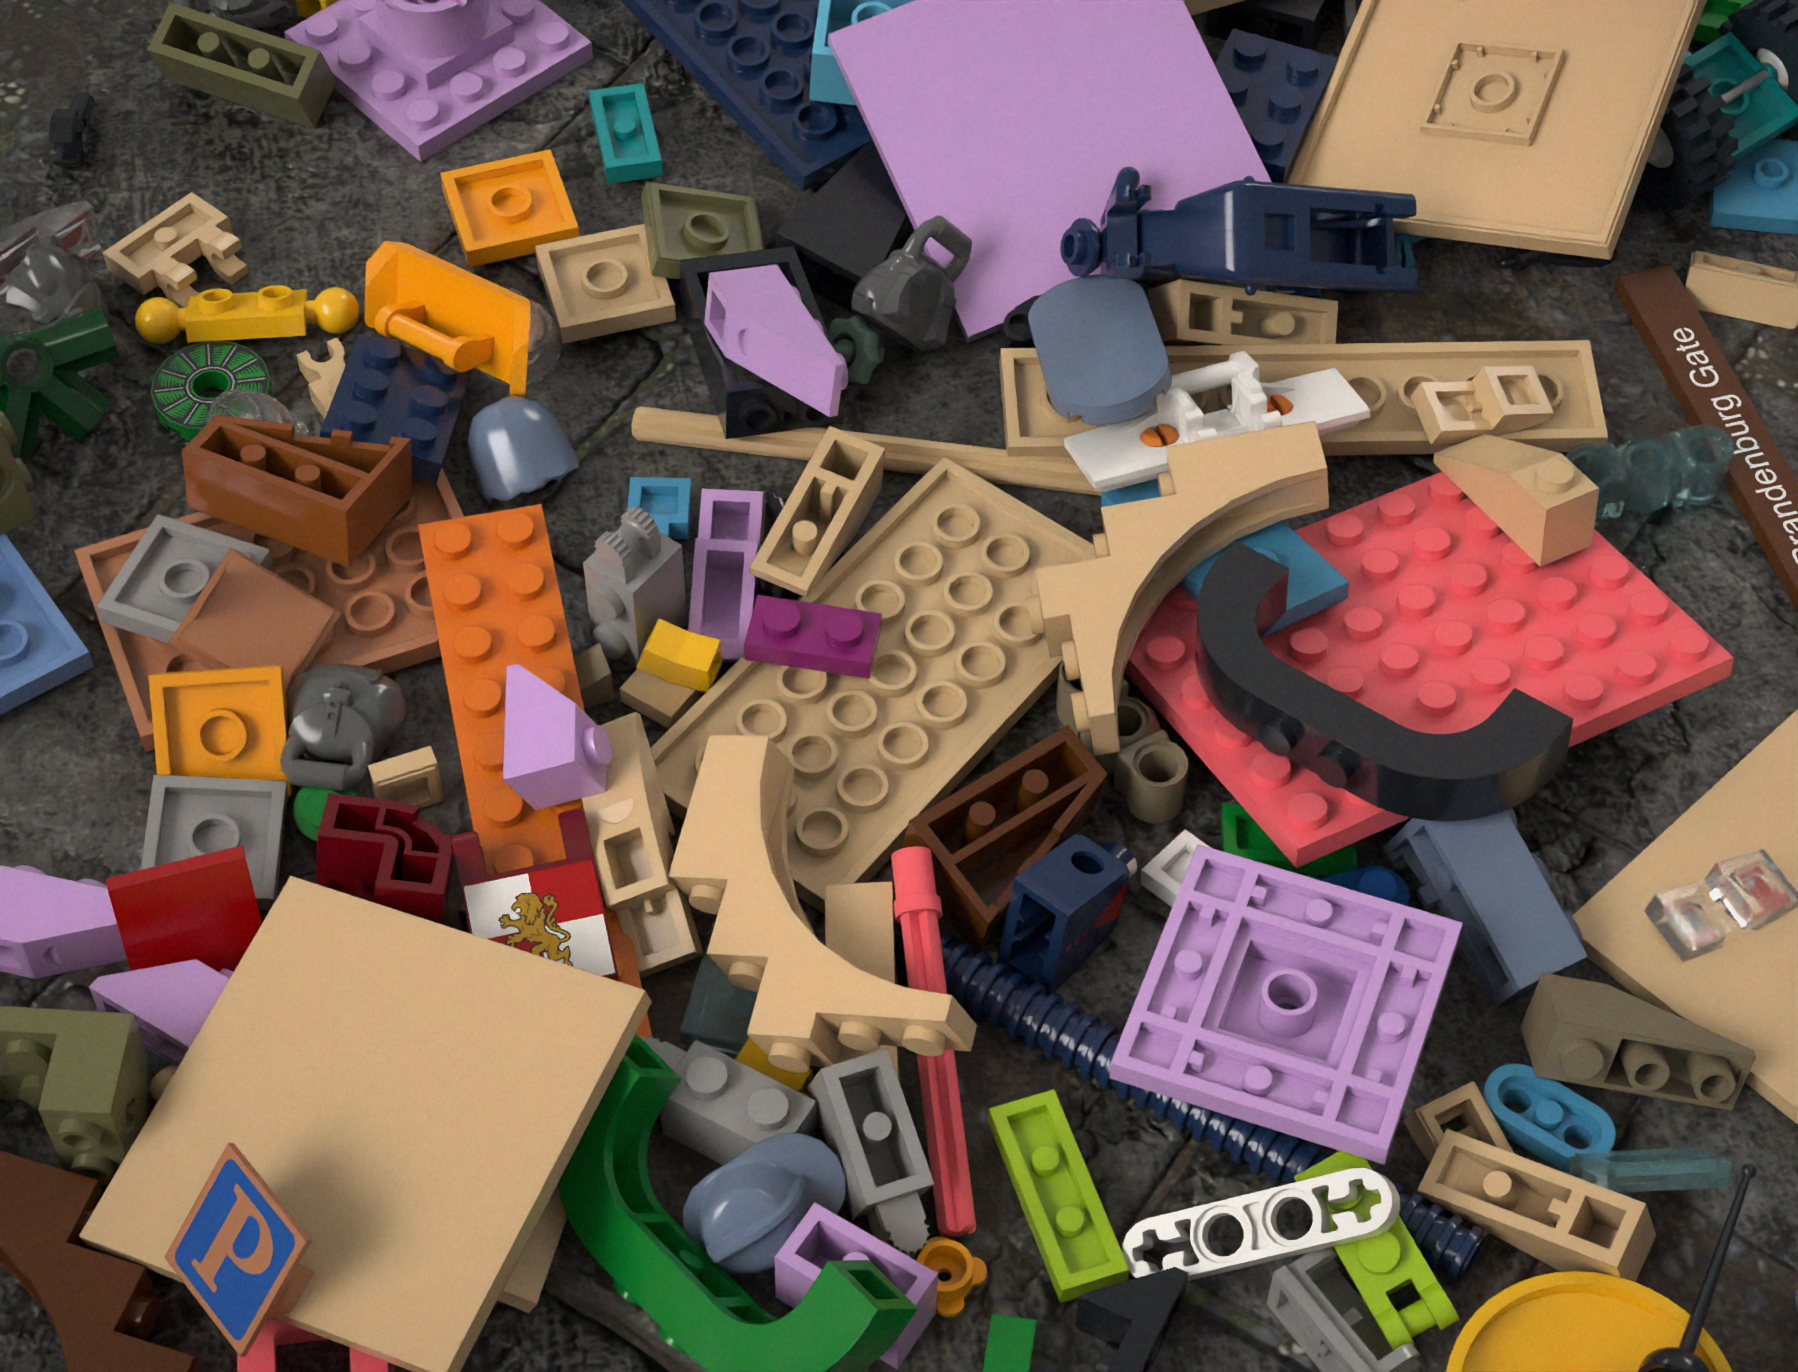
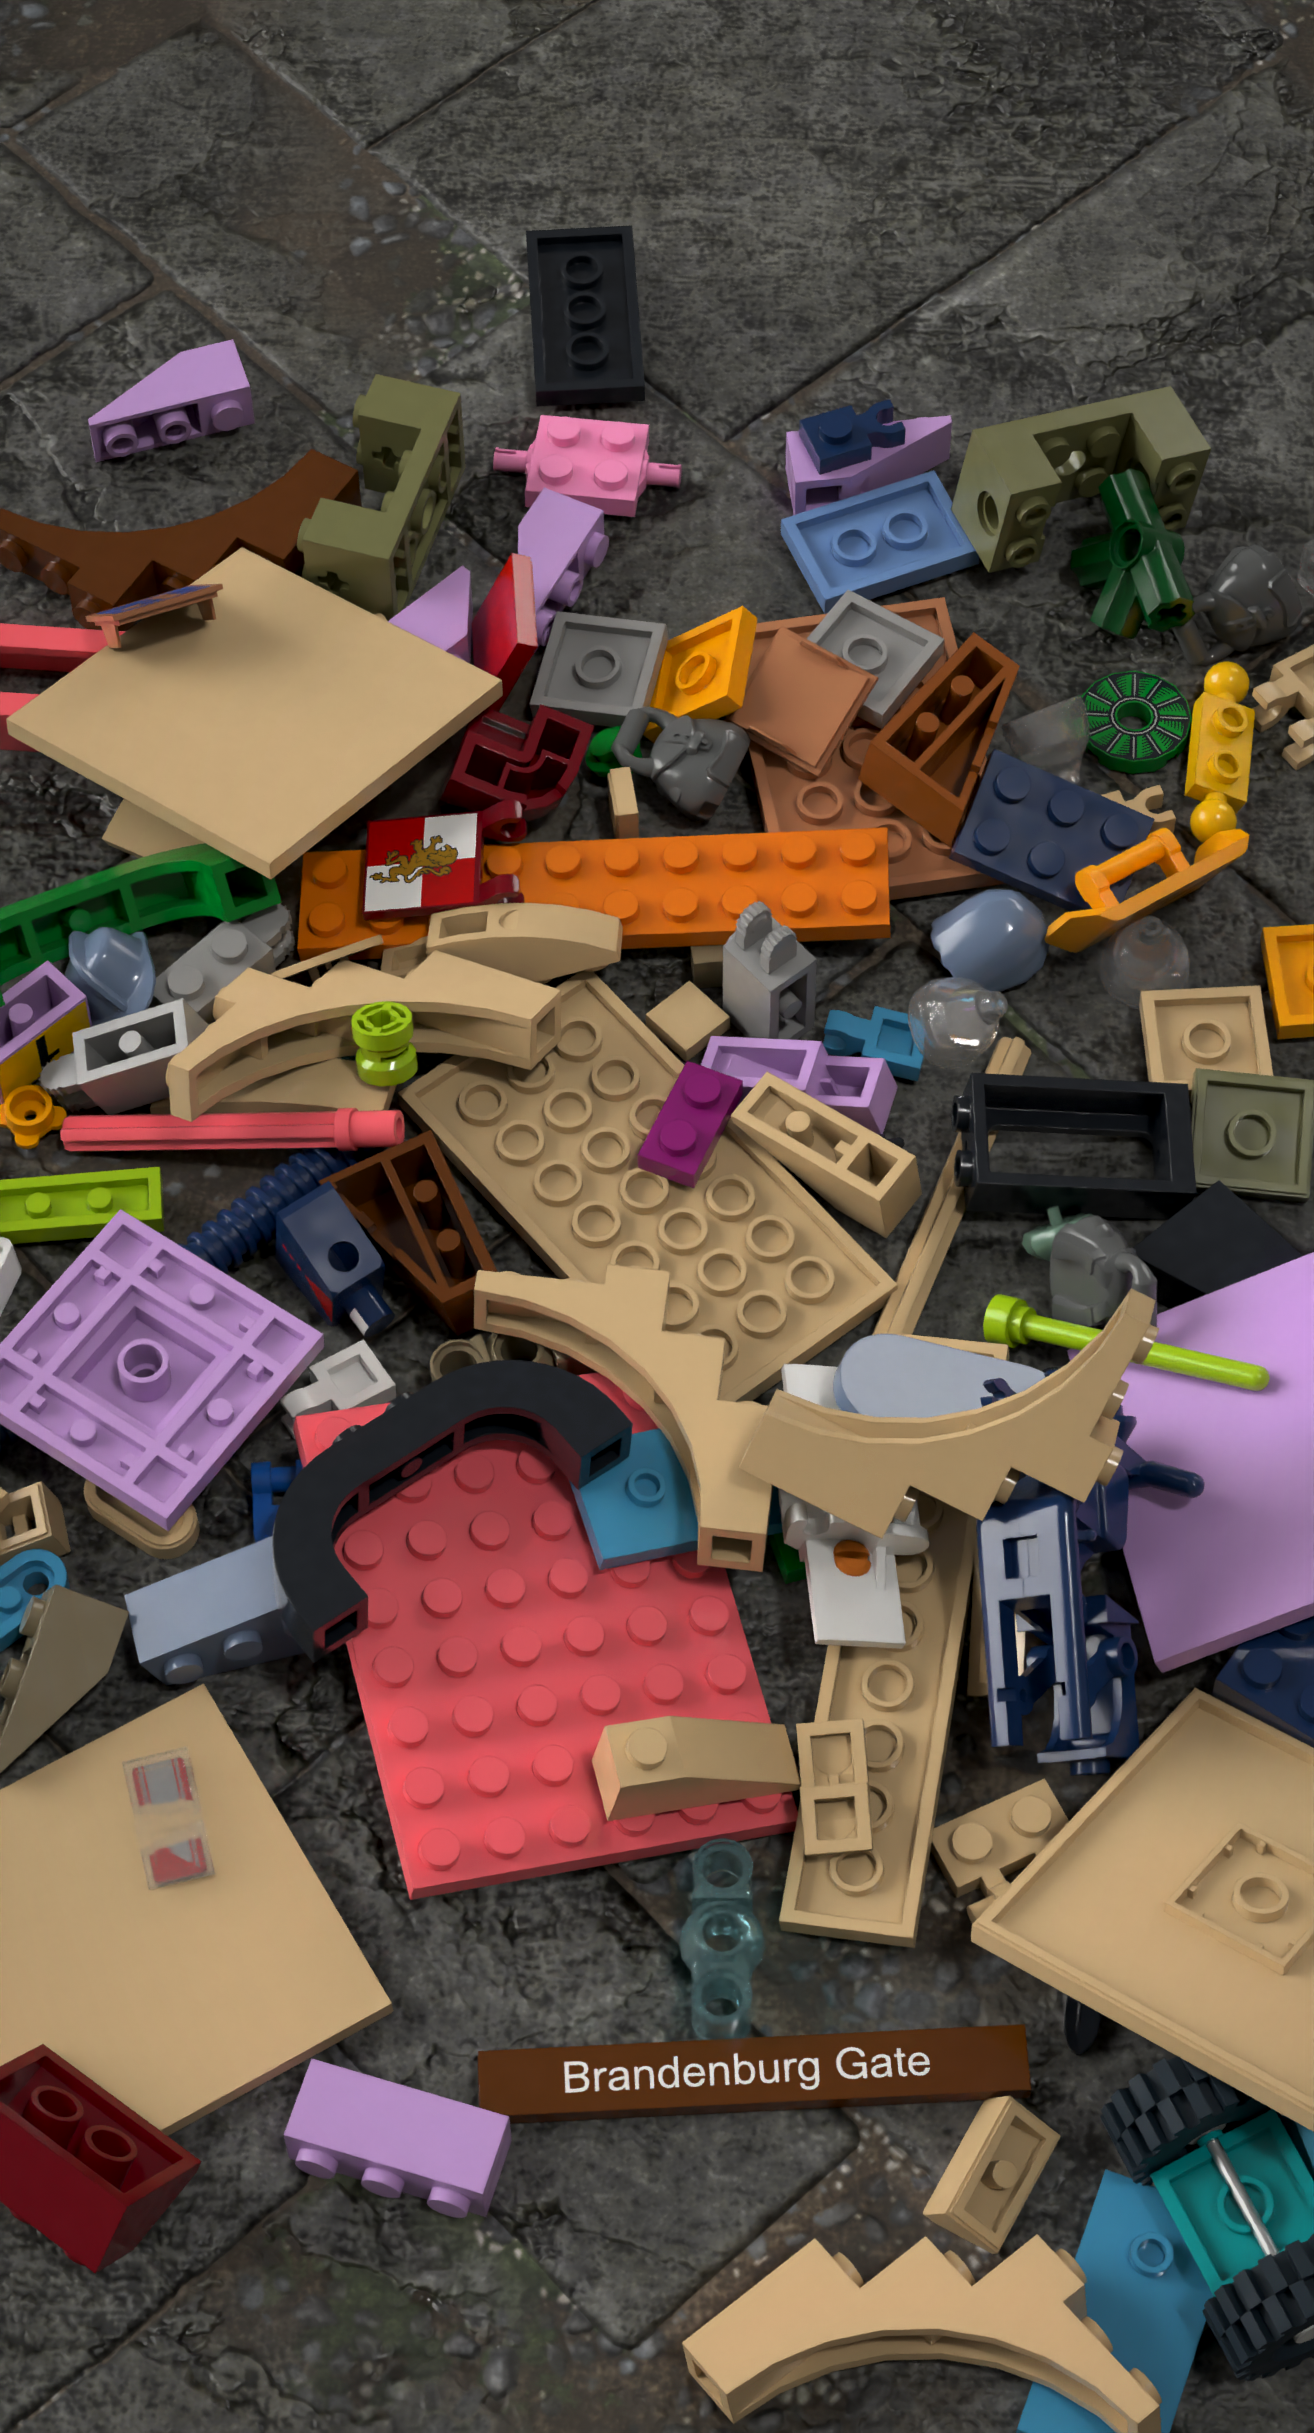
camera: 105 degrees right, 5 degrees up
lavender slope [503,663,612,810] -> none
yellow piece [636,618,723,692] -> none
lavender slope [704,264,848,417] -> none
none -> tan piece [270,935,384,984]
none -> lime wheel [351,1001,418,1087]
none -> tan arch [739,1288,1159,1539]
none -> clear helmet [908,977,1008,1069]
none -> tan plate [930,1778,1069,1924]
none -> lime piece [983,1294,1270,1391]

